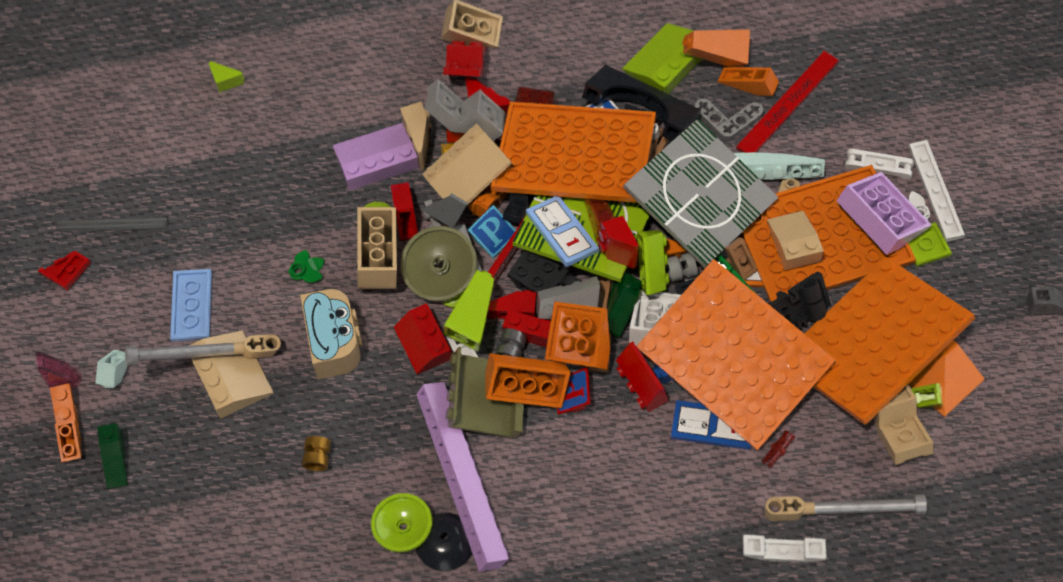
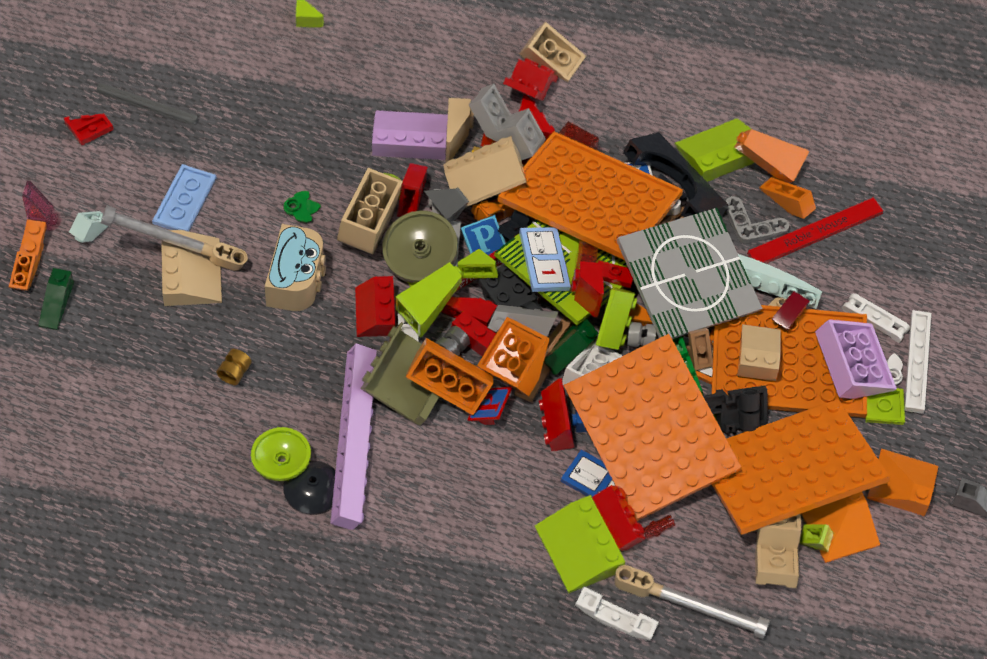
camera: 15 degrees right, 5 degrees down
none -> lime slope [457,249,498,278]
none -> lime slope [534,495,625,593]
none -> red brick [592,485,646,551]
none -> red plate [598,260,633,288]
none -> dark red slope [772,291,810,331]
none -> orange slope [867,449,938,516]

